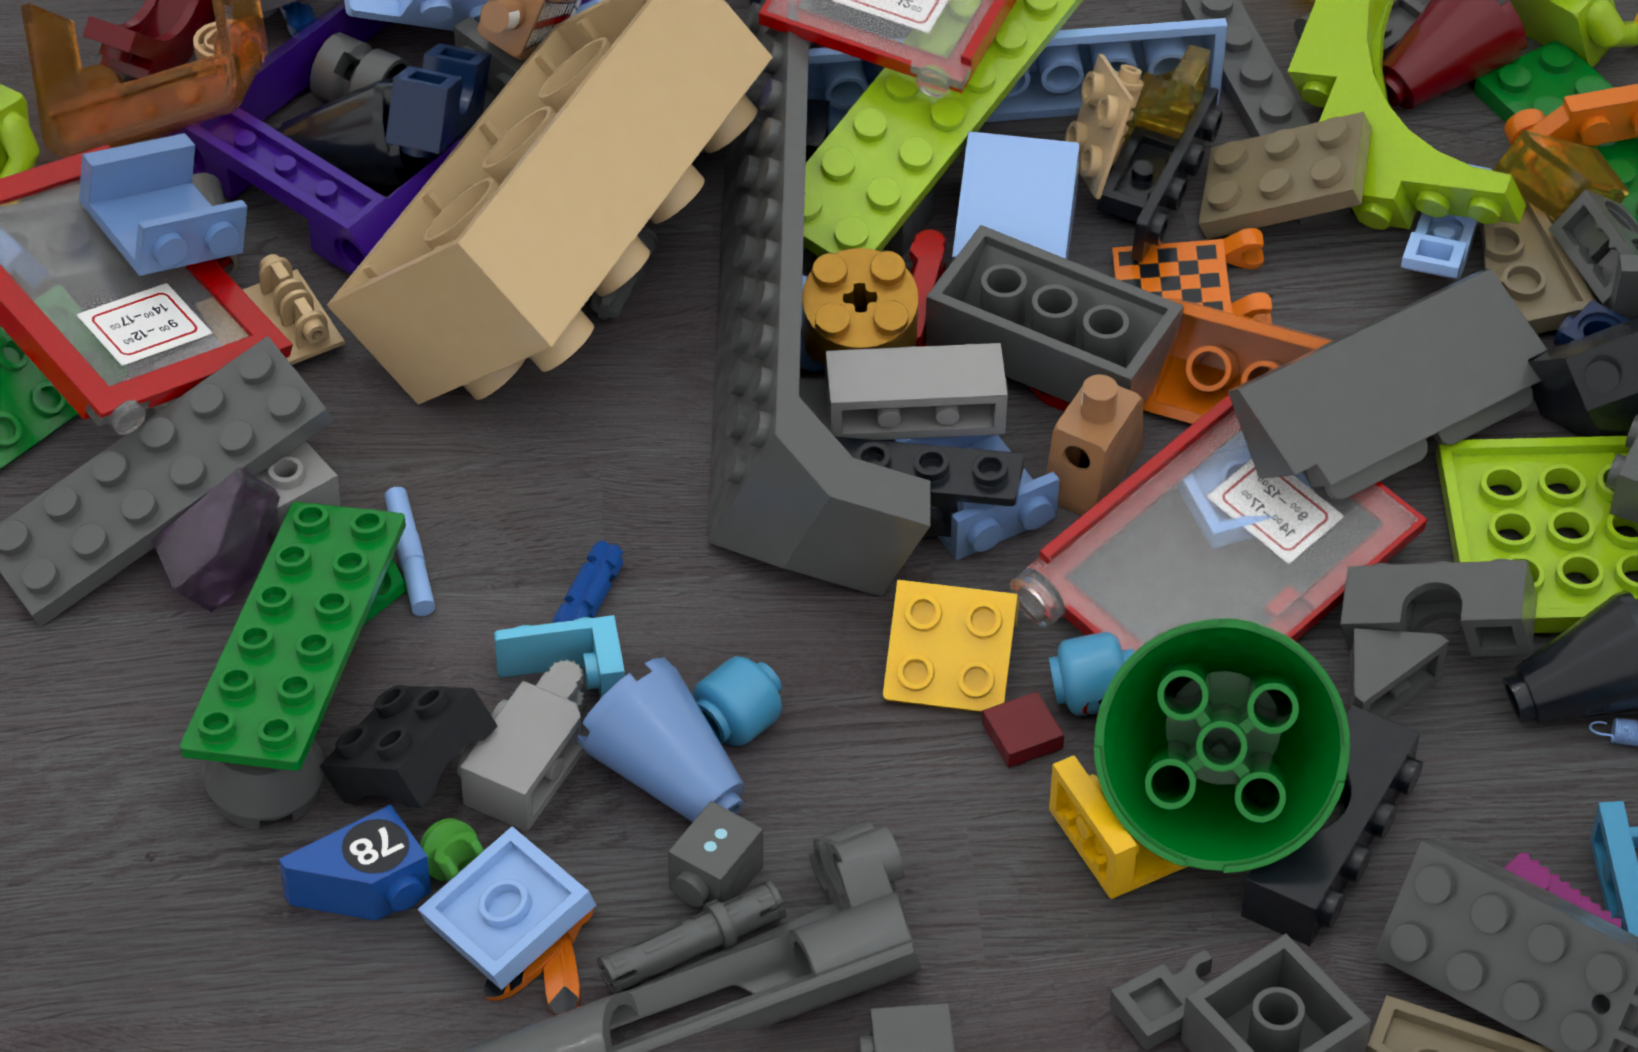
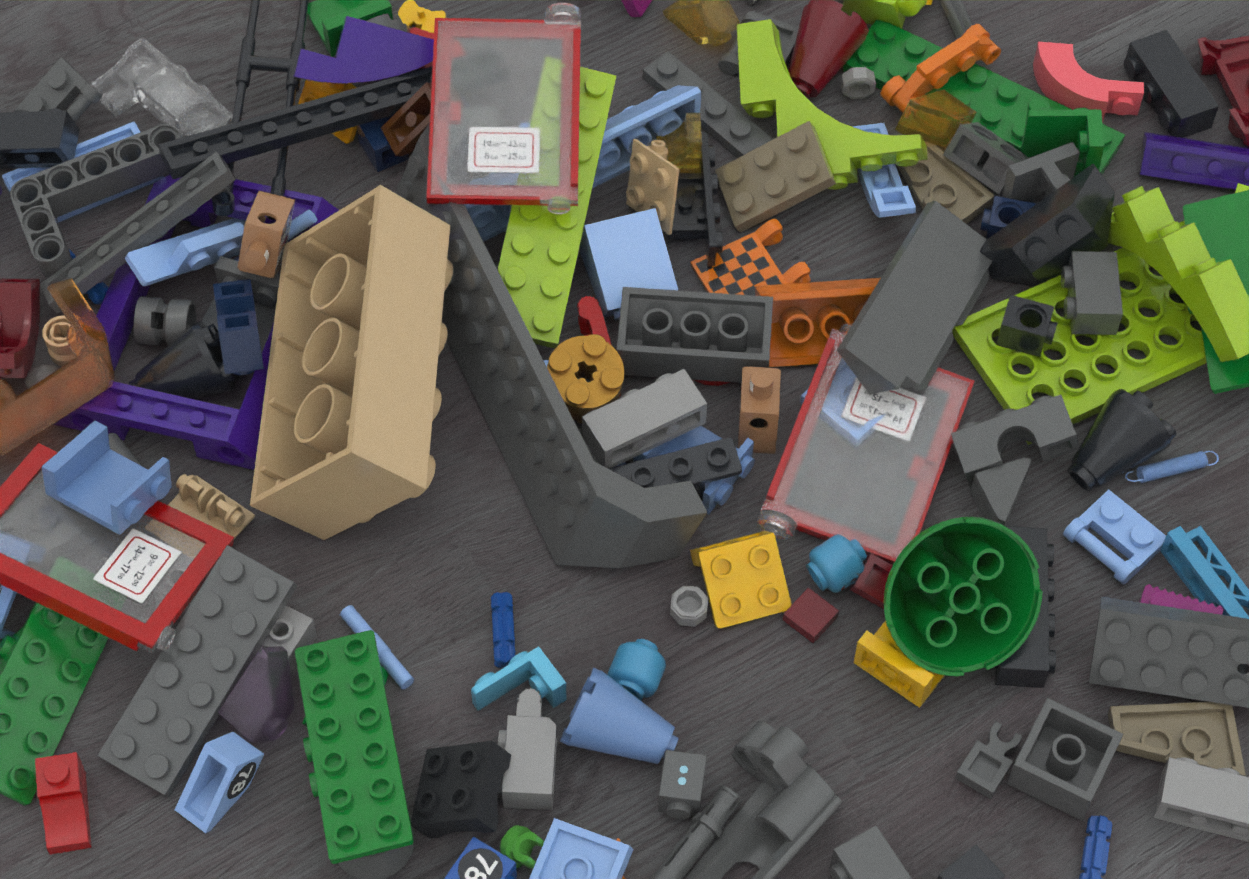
camera: 25 degrees left, 10 degrees up
none -> light blue slope [175,732,264,833]
none -> light grey tile [670,586,708,627]
none -> light grey tile [841,67,876,99]
none -> black brick [996,295,1058,357]
none -> light blue plate [1063,489,1166,585]

